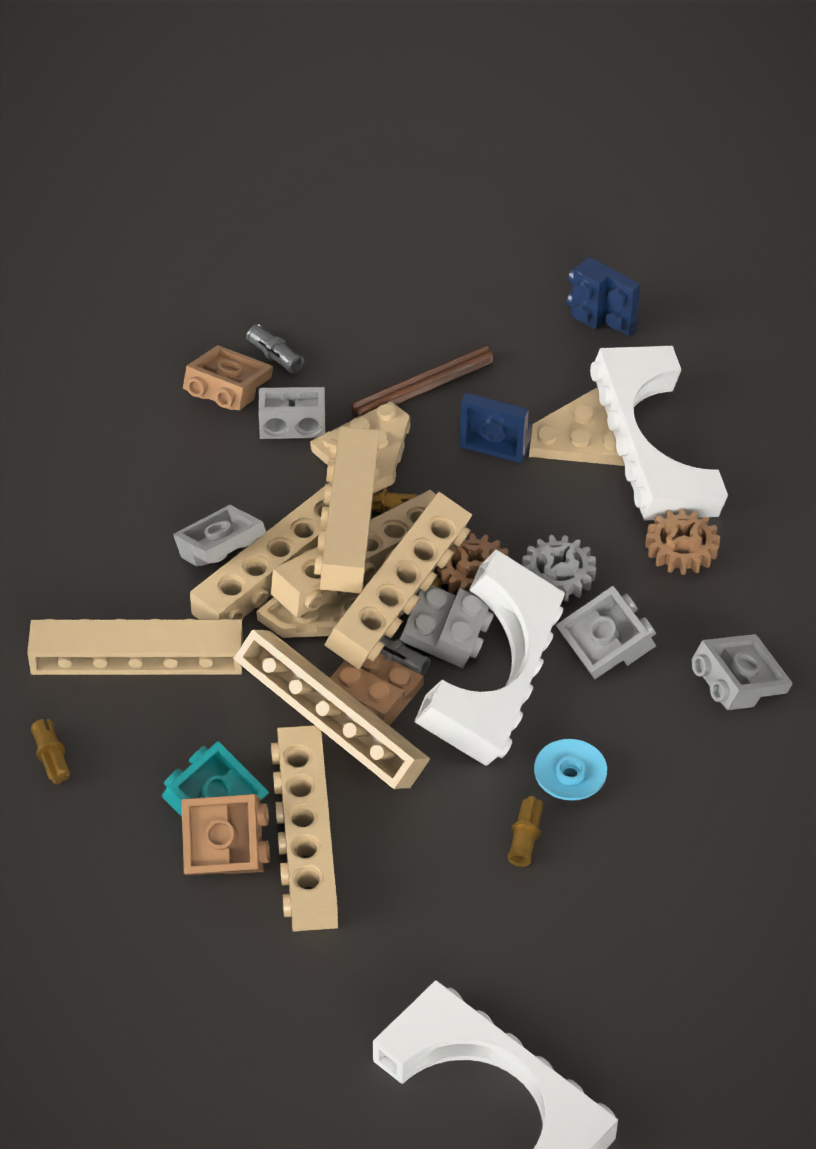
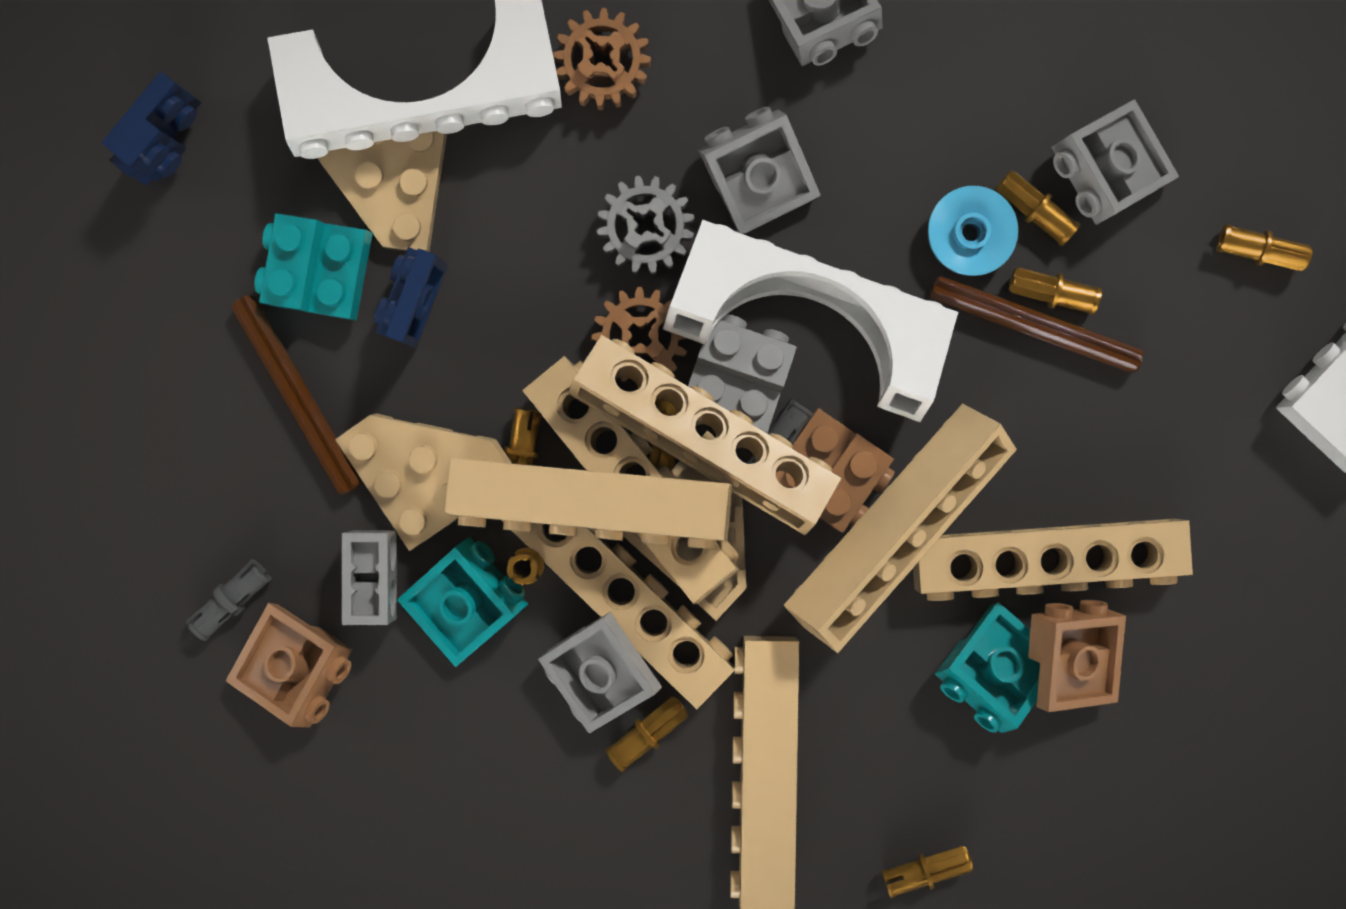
camera: 90 degrees left, 40 degrees up
none -> teal plate [254,213,373,321]
none -> teal plate [397,536,528,667]
none -> pearl gold pin [507,548,545,584]
none -> pearl gold axle [605,696,688,772]
none -> reddish brown axle [930,276,1144,372]
none -> pearl gold axle [996,171,1080,246]
none -> light grey plate [1051,99,1179,225]
none -> pearl gold axle [1217,224,1313,271]

